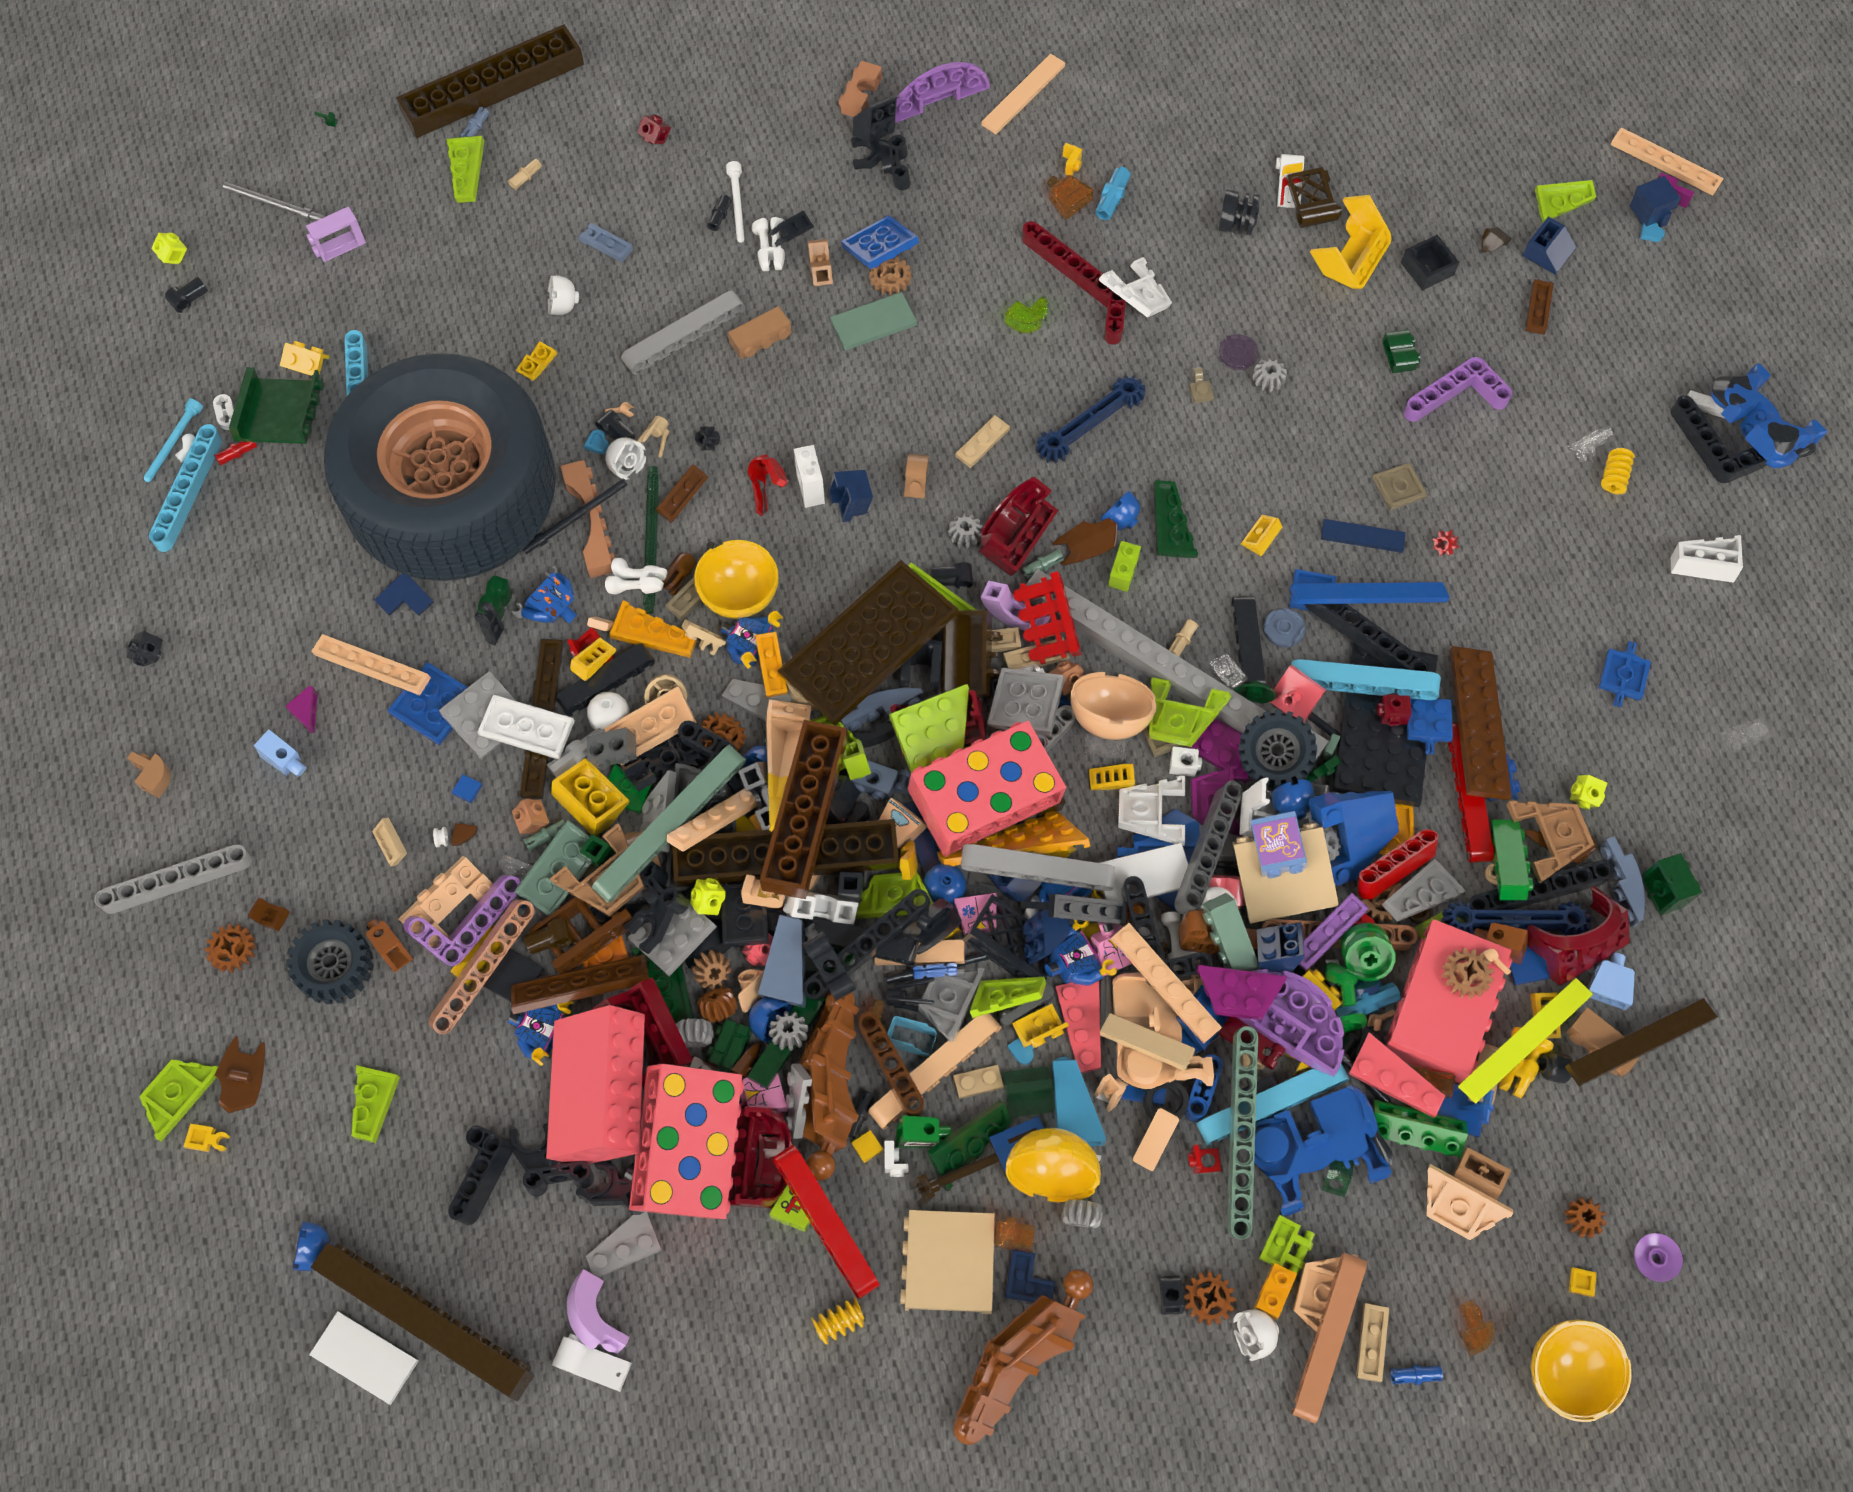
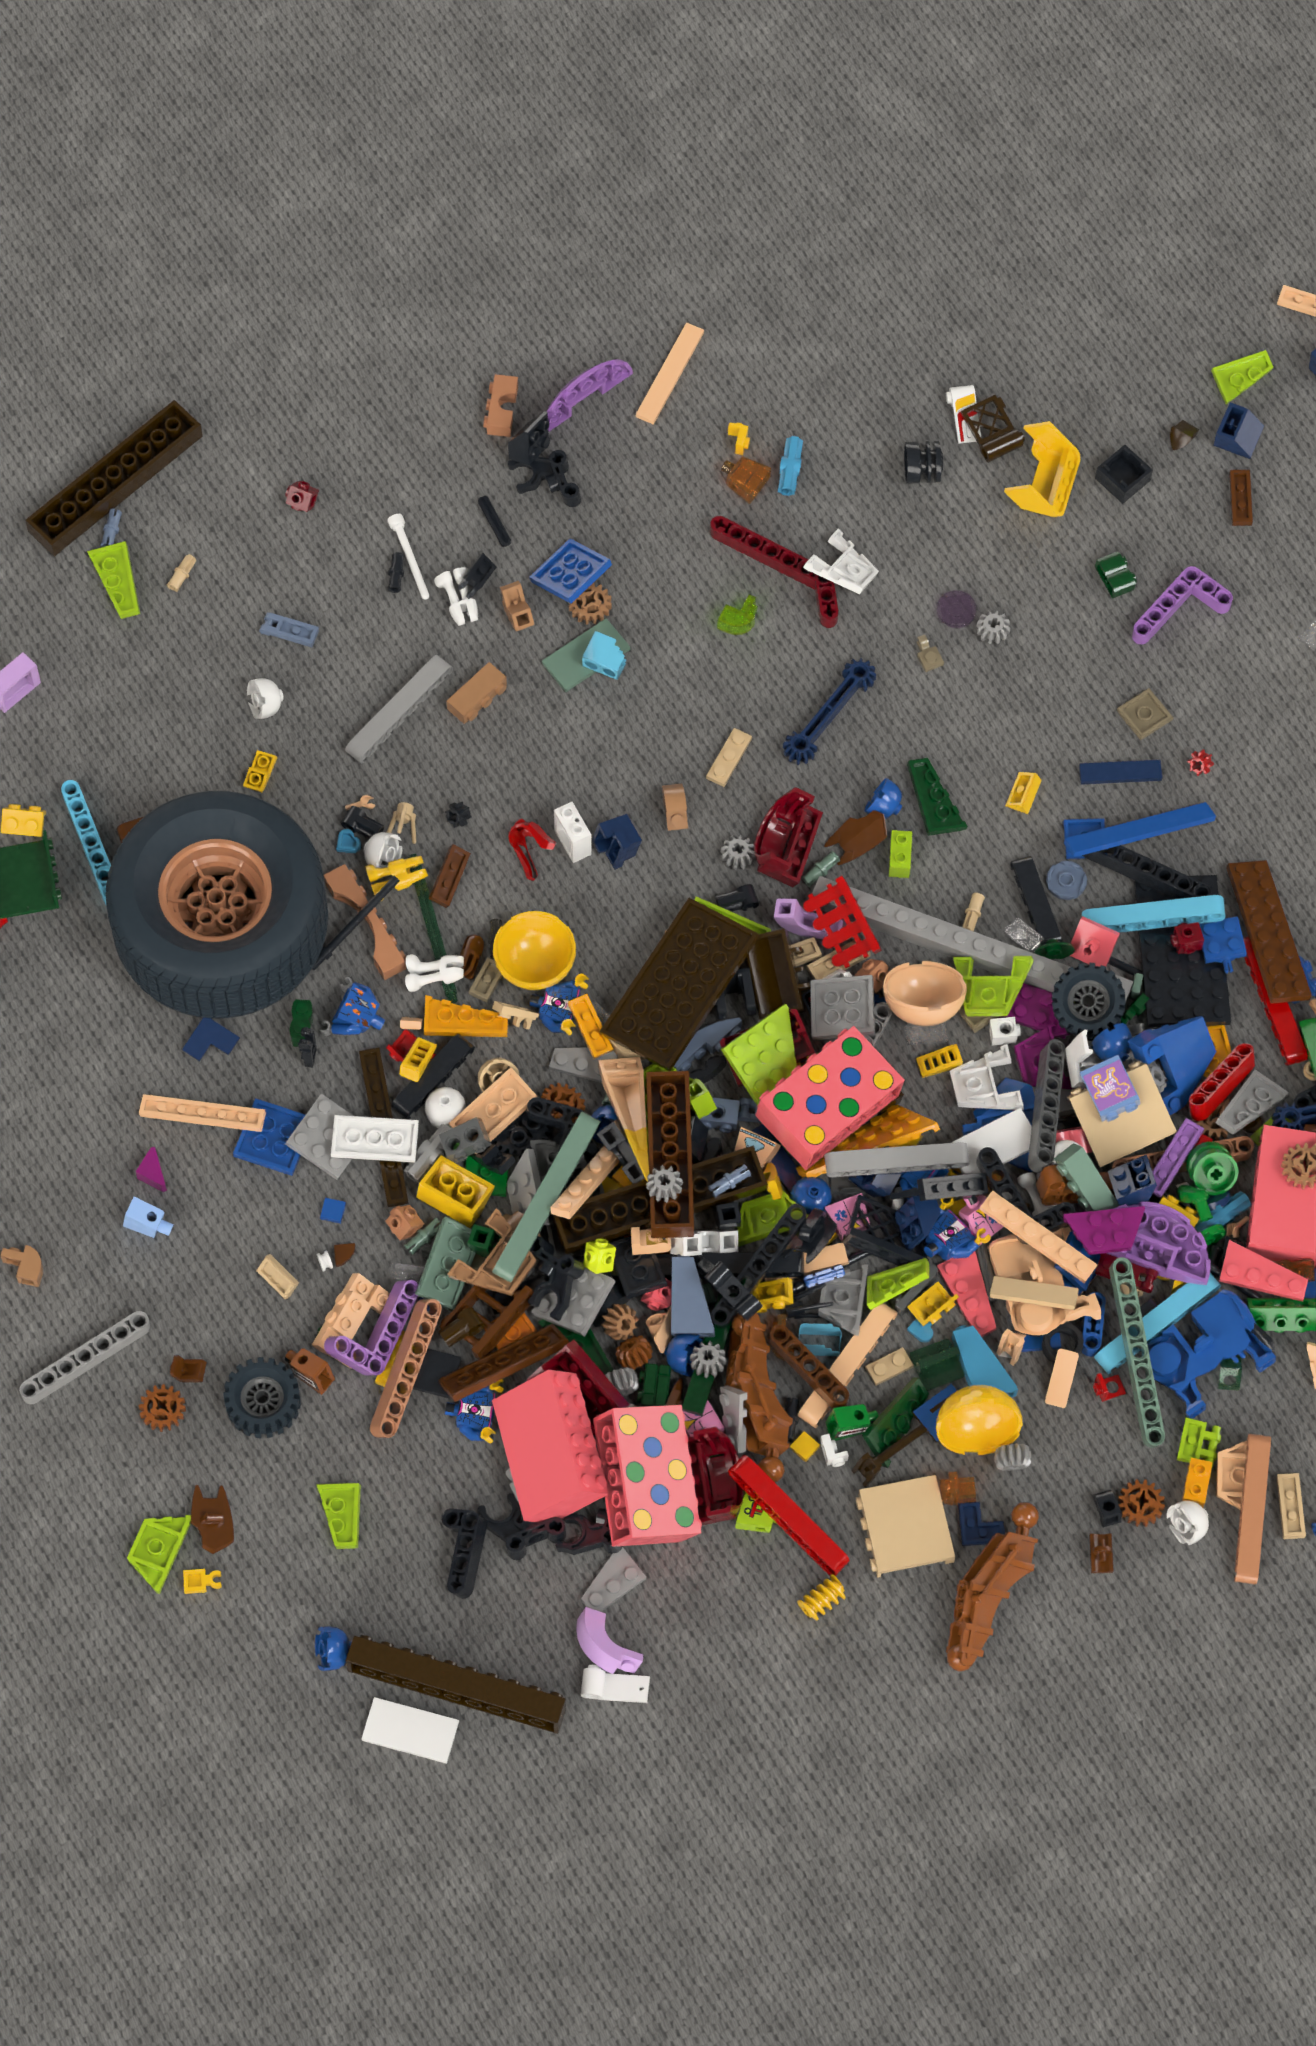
camera: 15 degrees left, 0 degrees up
none -> yellow piece [365,856,428,901]
none -> black axle [478,495,511,547]
none -> medium azure piece [582,631,626,680]
none -> light grey gear [646,1165,683,1203]
none -> sand blue pin [708,1164,751,1198]
none -> yellow bracket [752,1277,793,1313]
none -> reddish brown hips [1089,1533,1113,1573]

